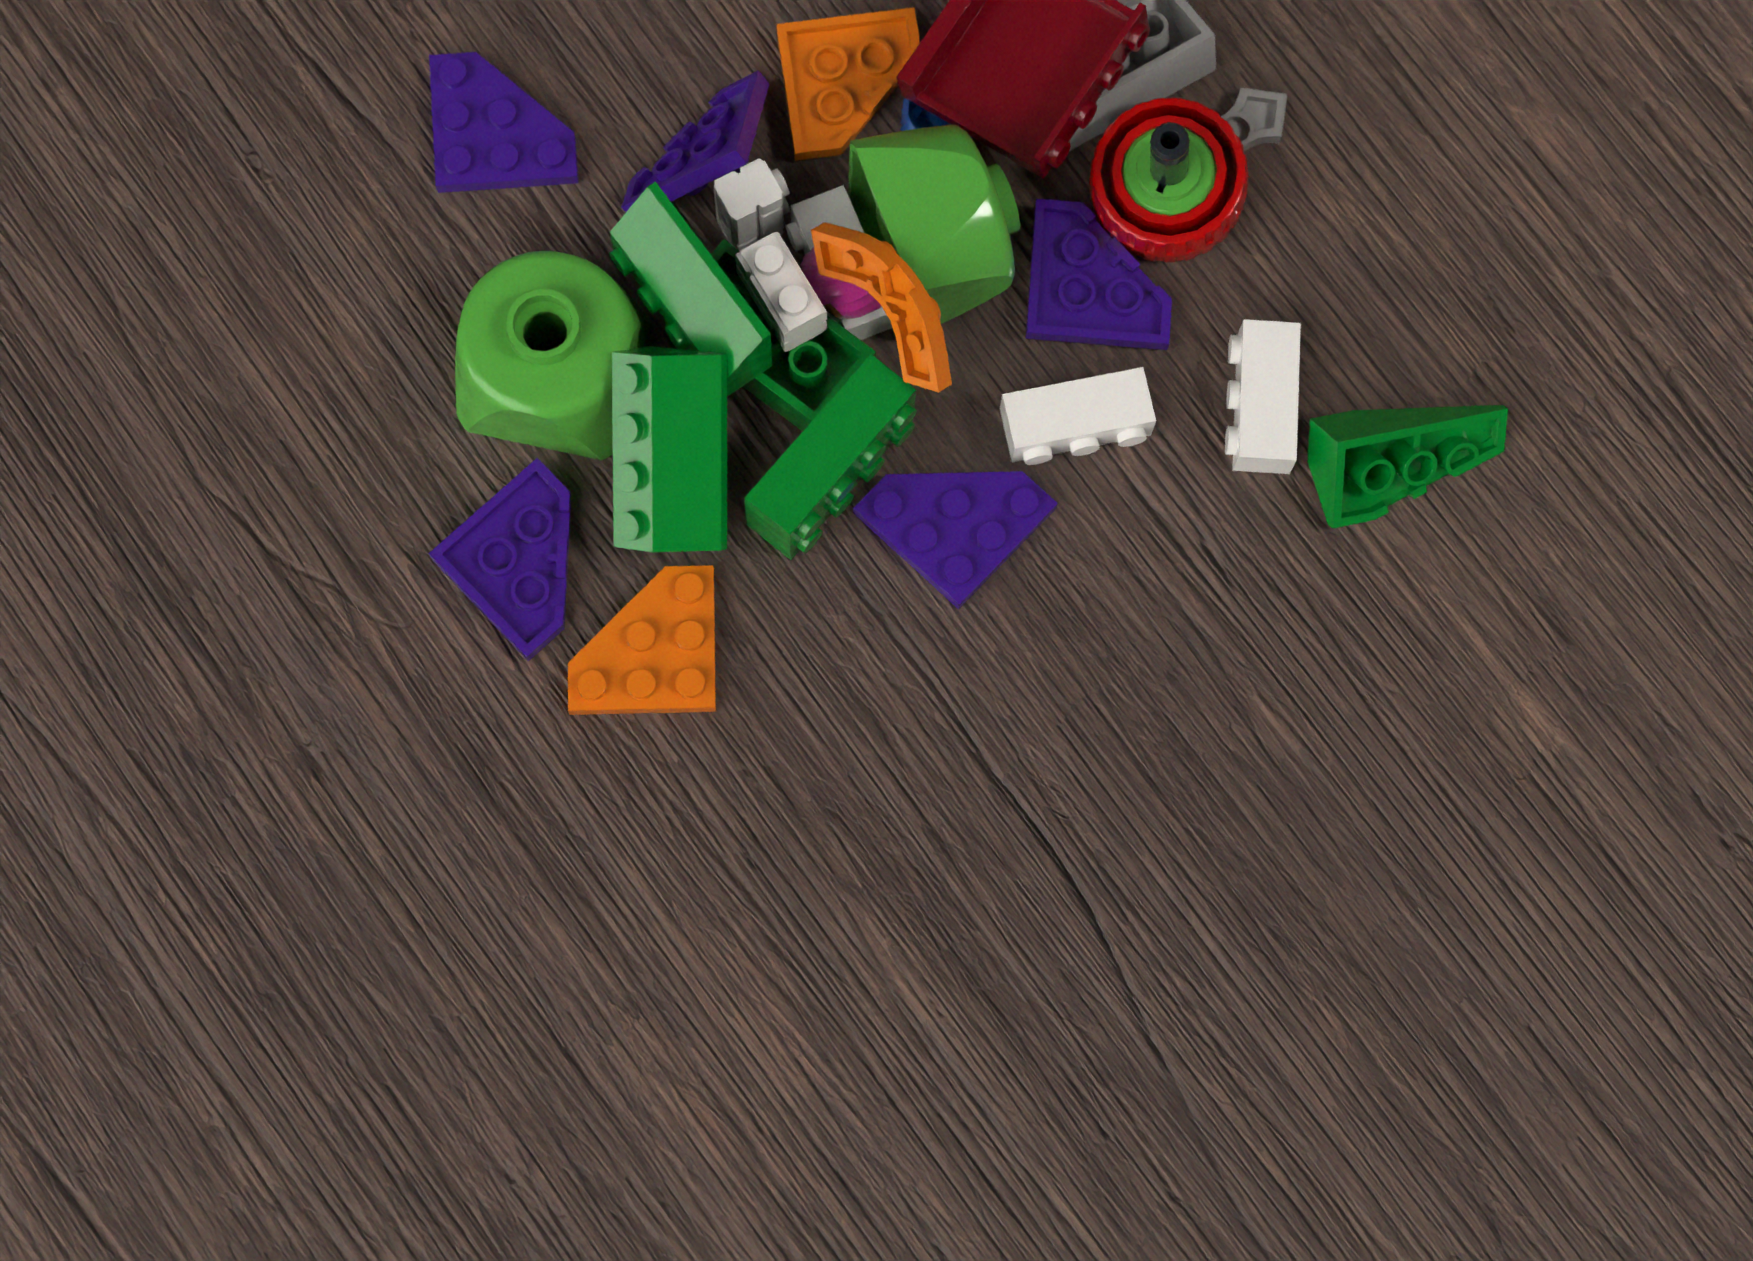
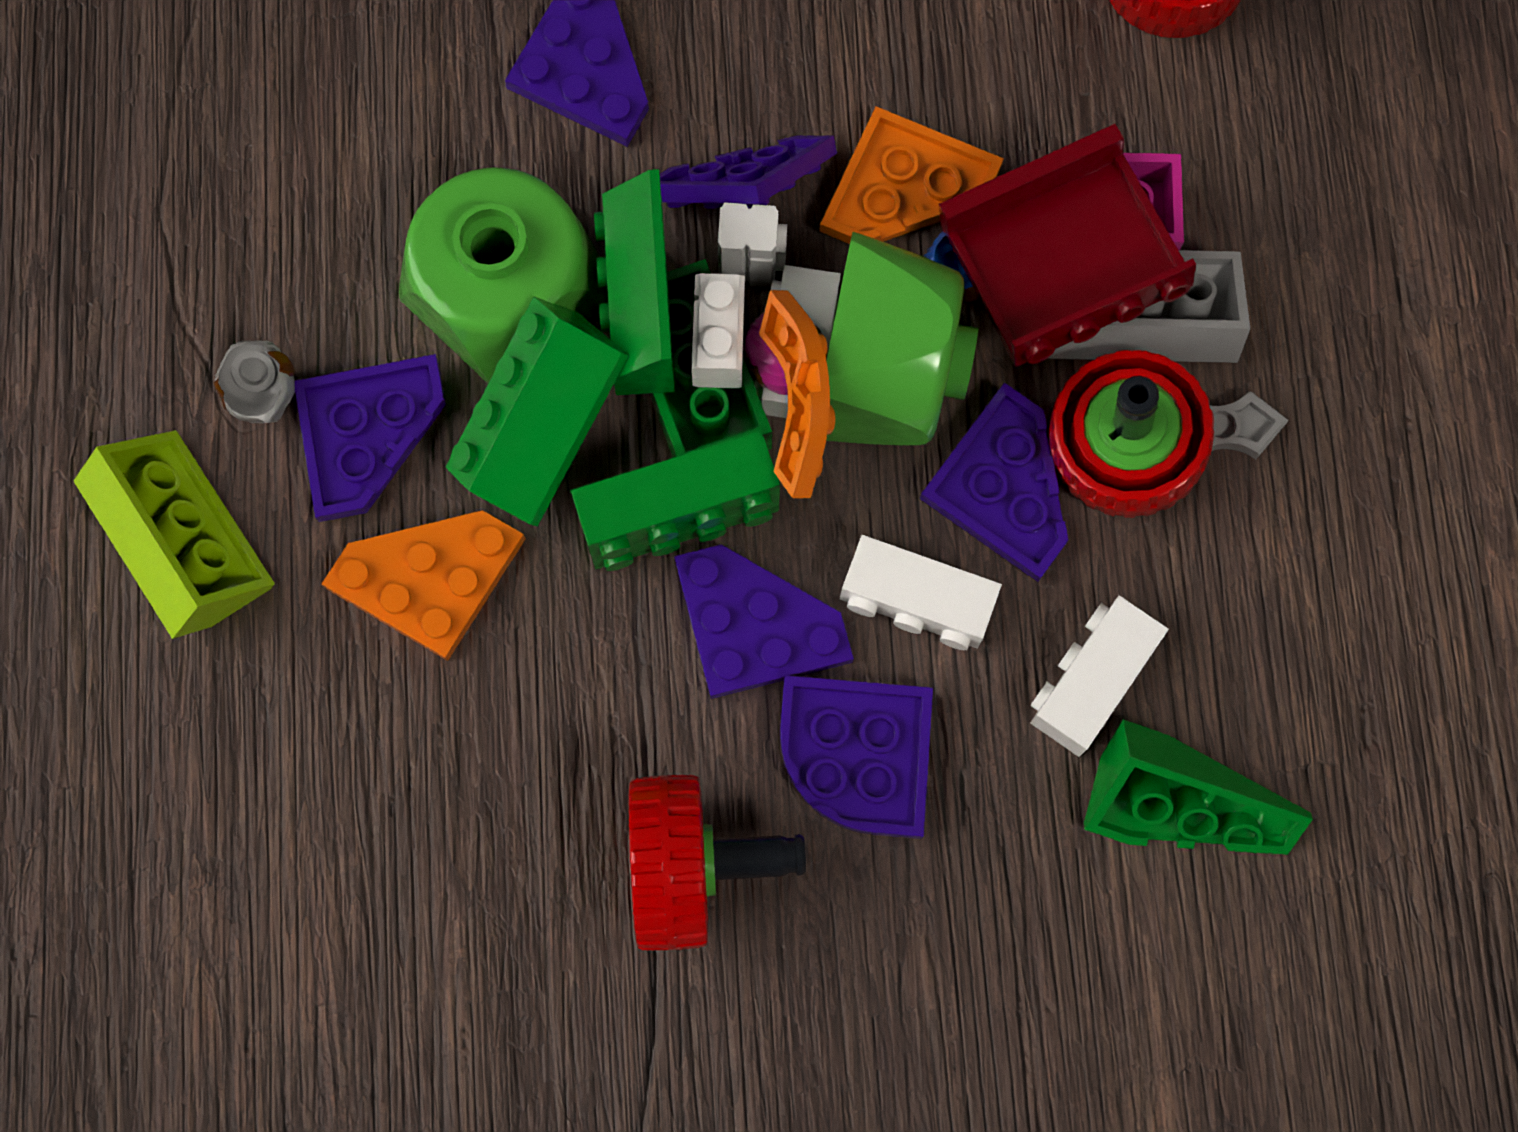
camera: 35 degrees right, 0 degrees up
none -> lime slope [74,430,275,639]
none -> light grey hair [214,340,295,423]
none -> red wheel [629,775,806,951]
none -> dark purple plate [780,675,933,839]

